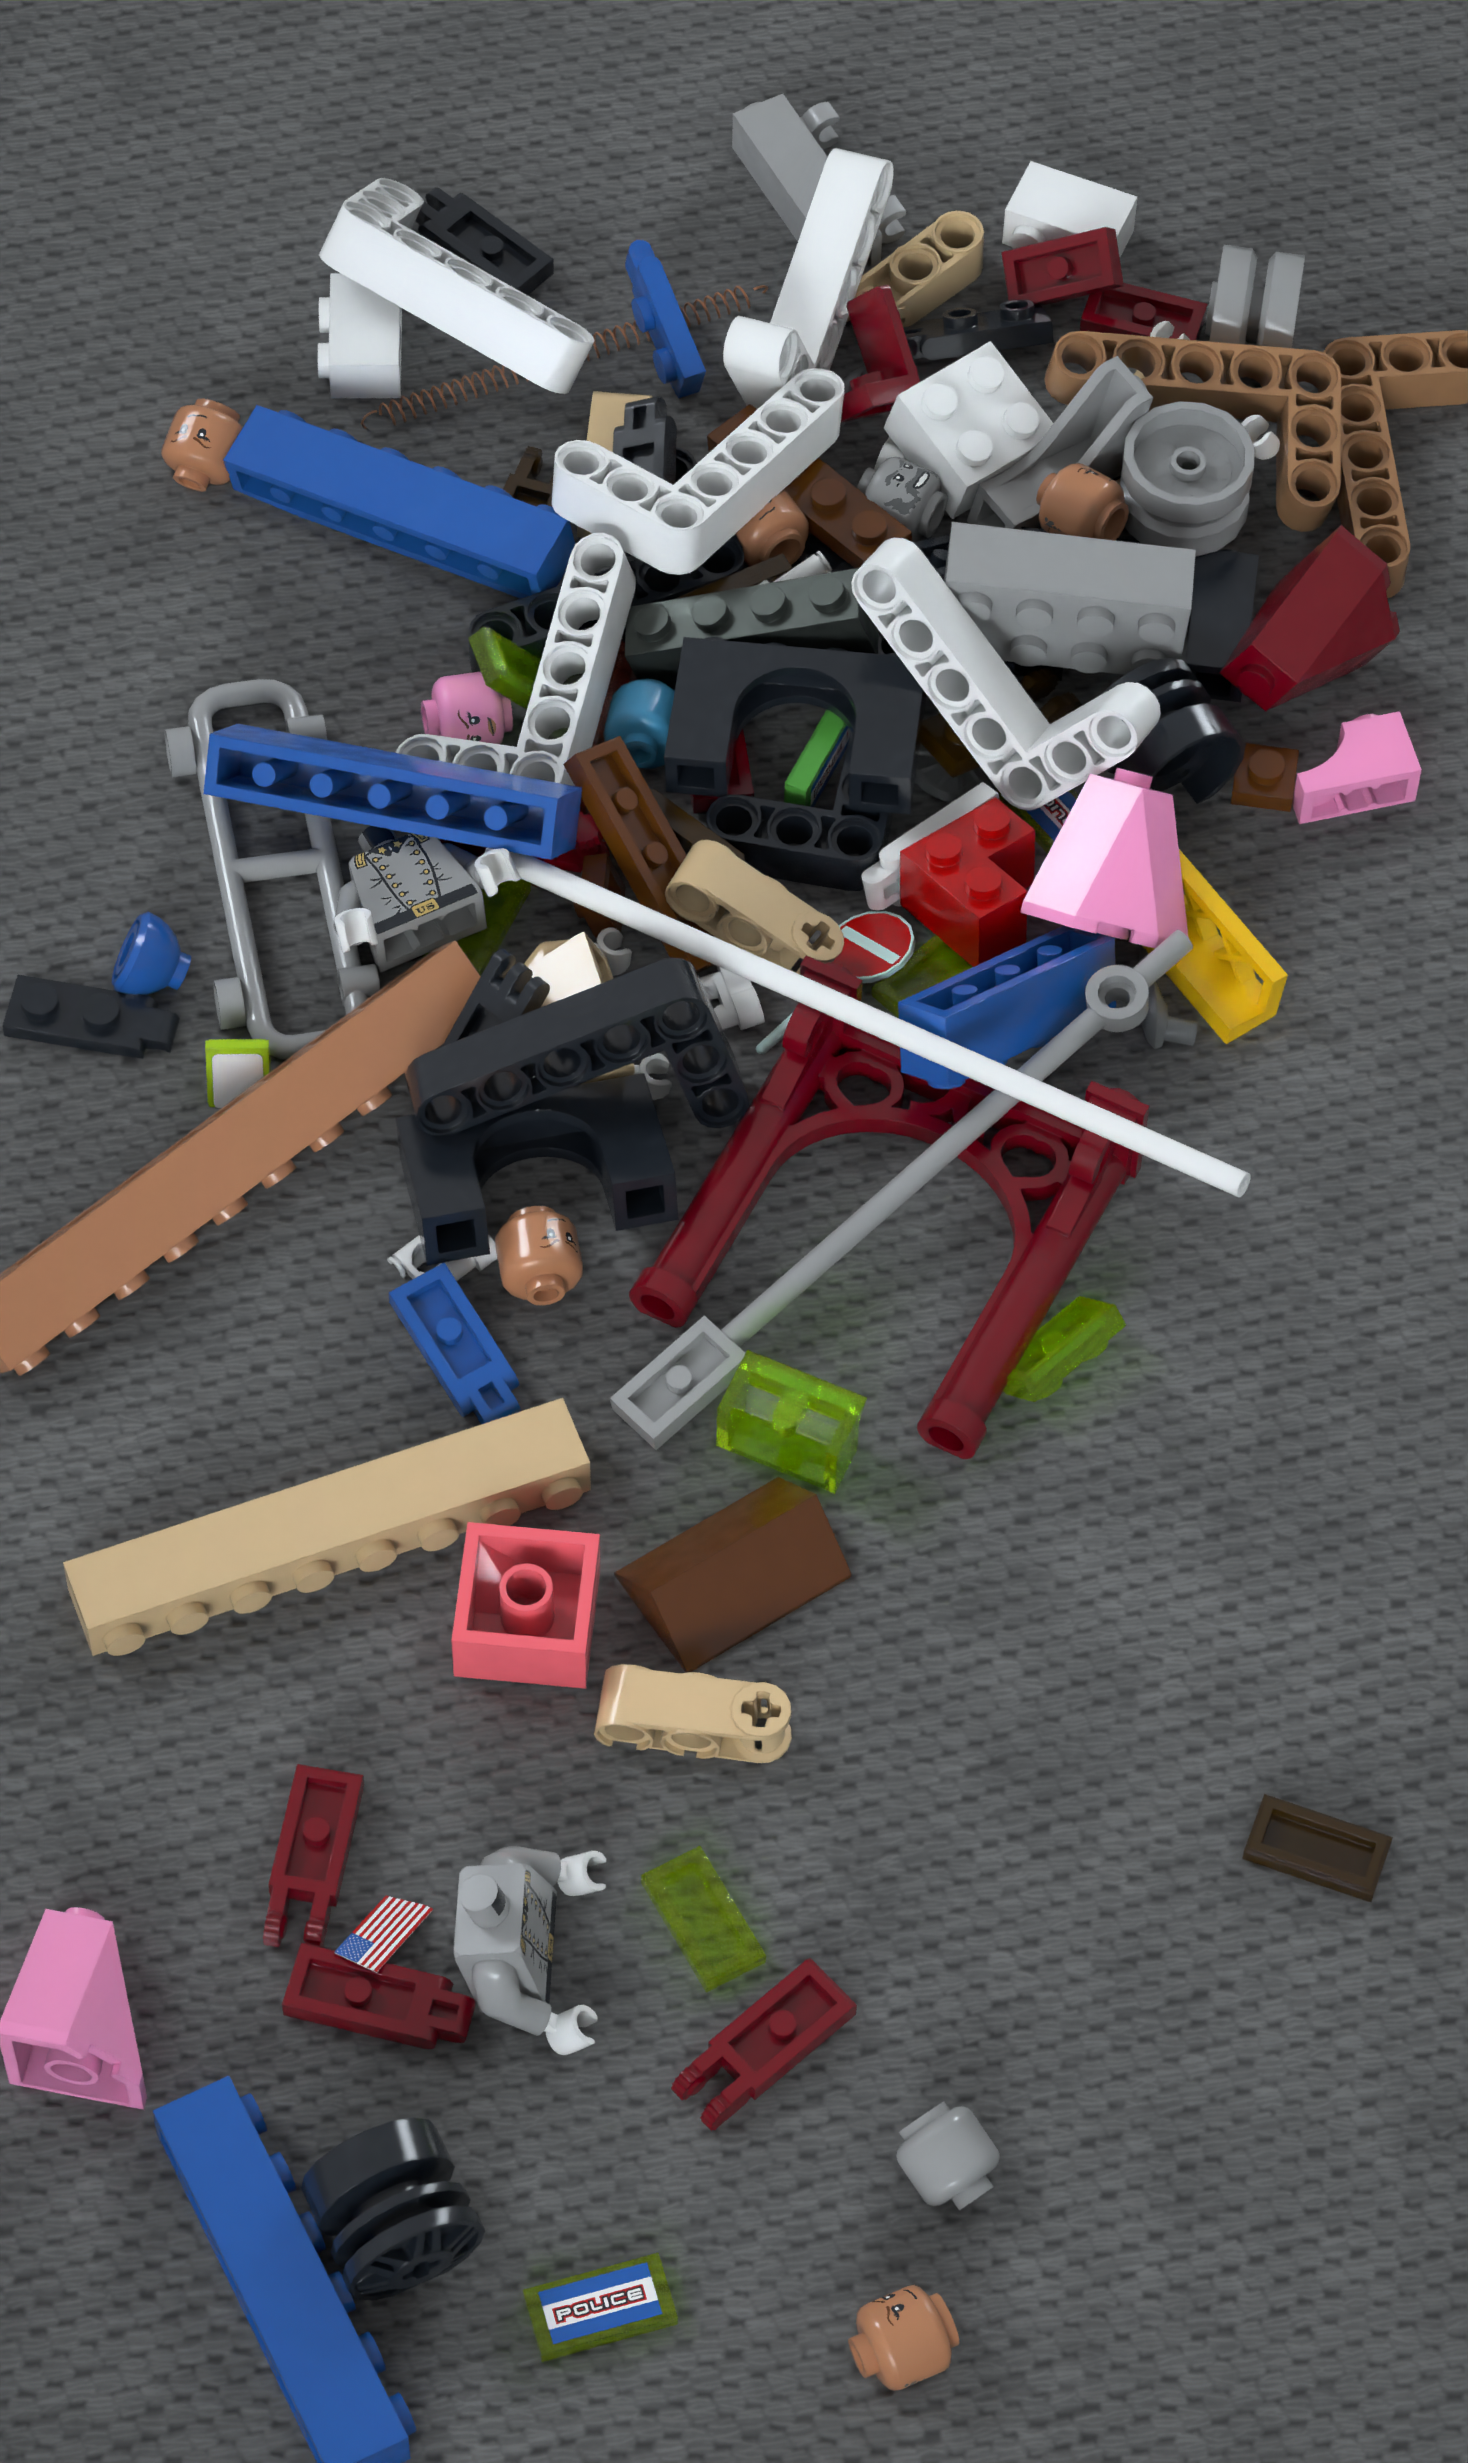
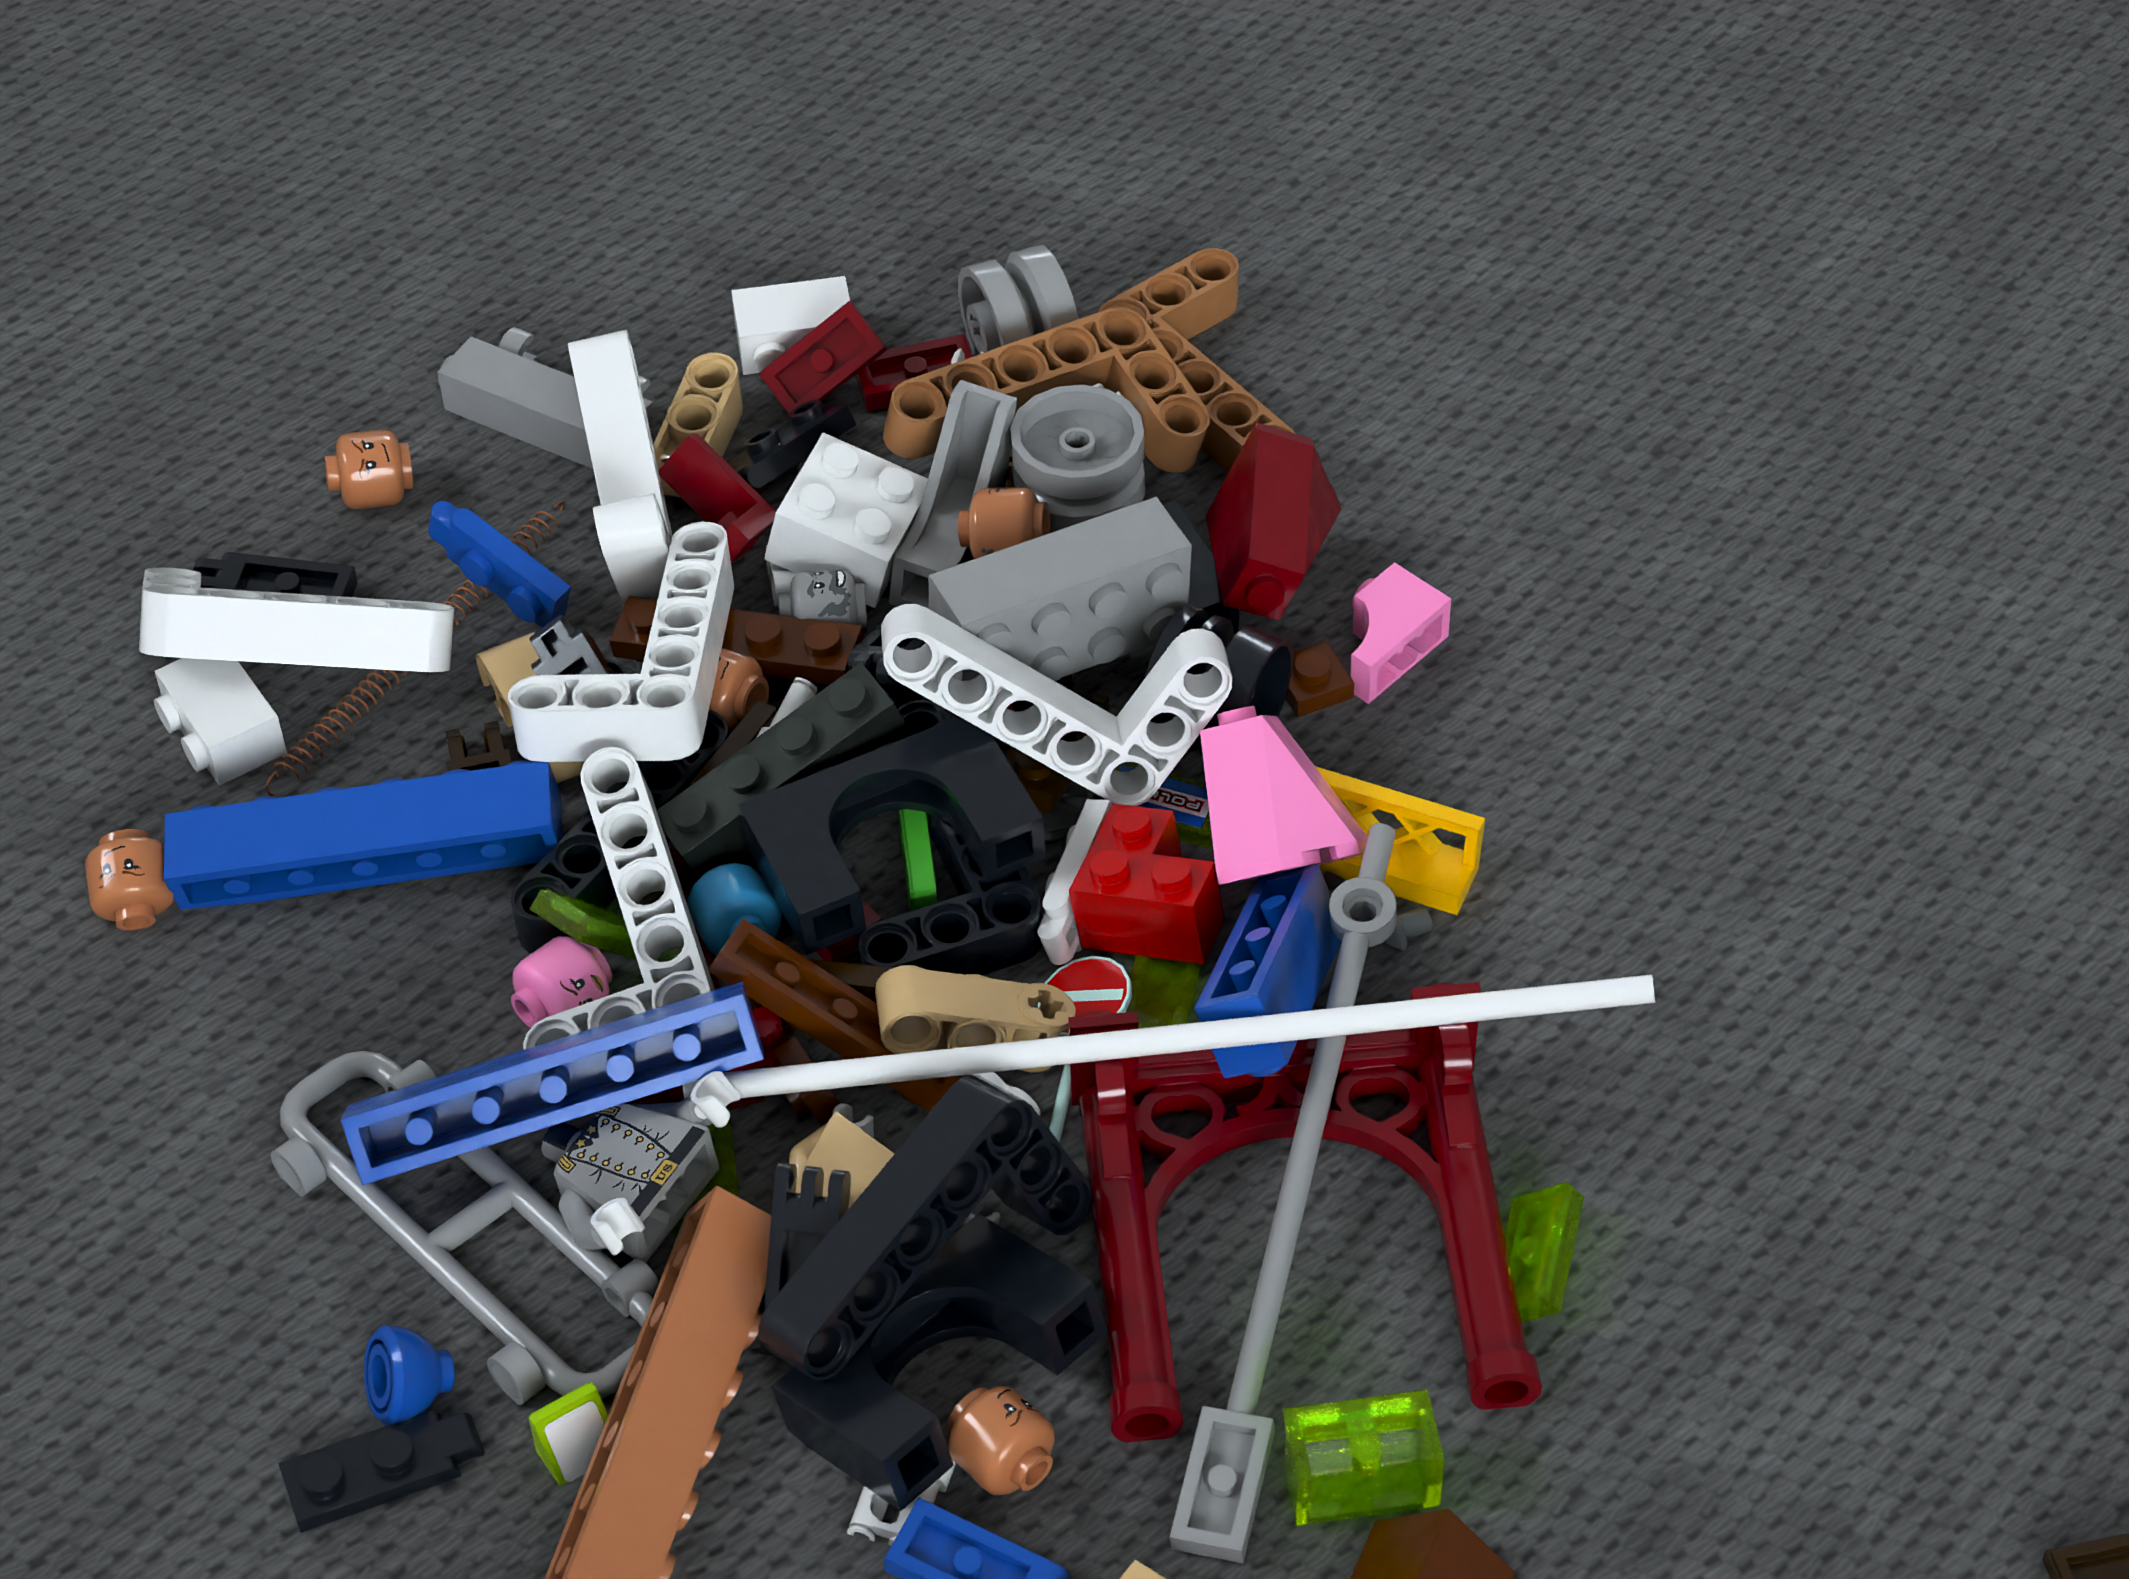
camera: 30 degrees left, 10 degrees down
none -> nougat head [324,429,413,510]

